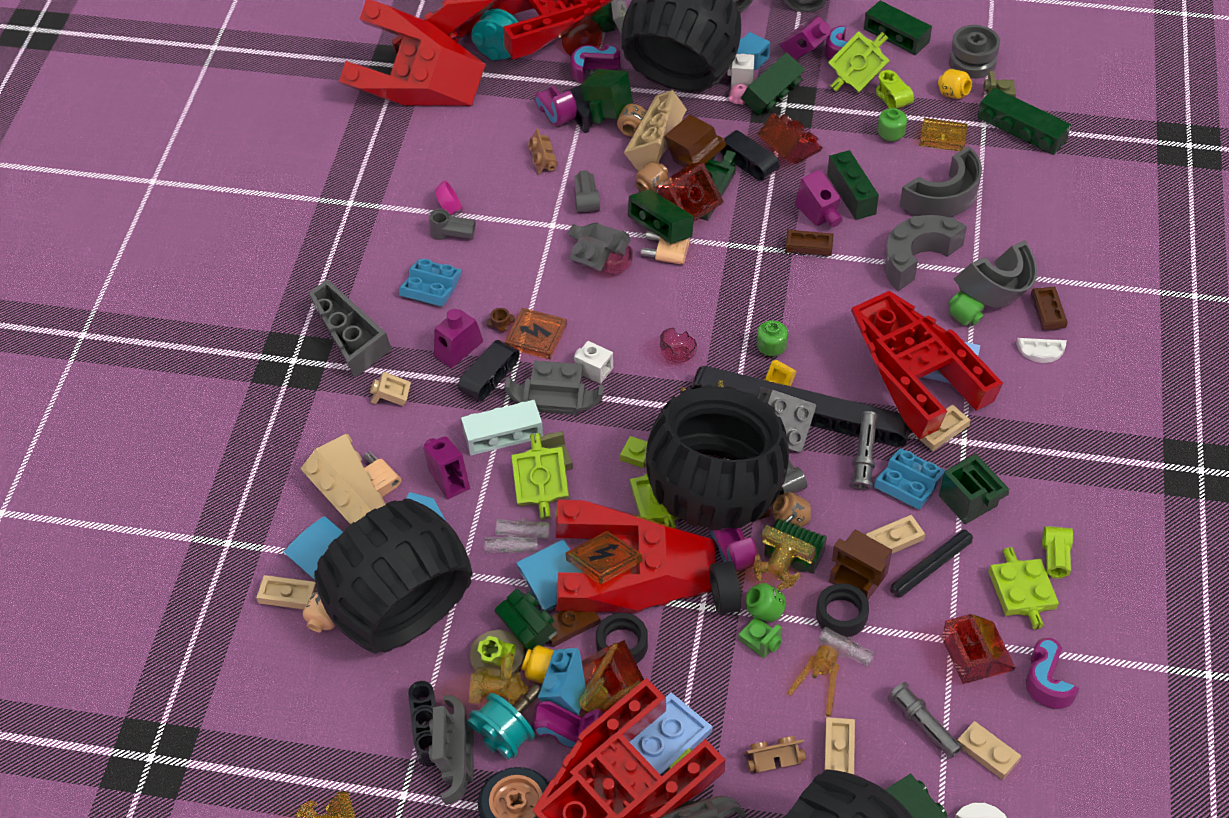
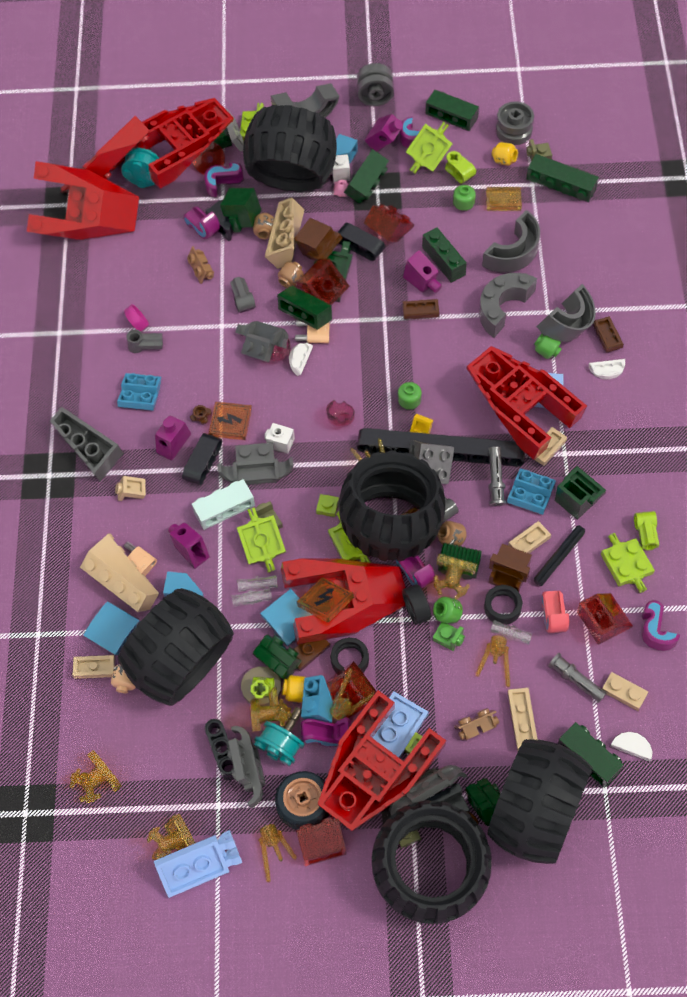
camera: 10 degrees left, 10 degrees up
none -> clear yellow piece [69,750,122,803]
none -> white tile [289,343,313,376]
none -> coral animal [541,590,569,633]

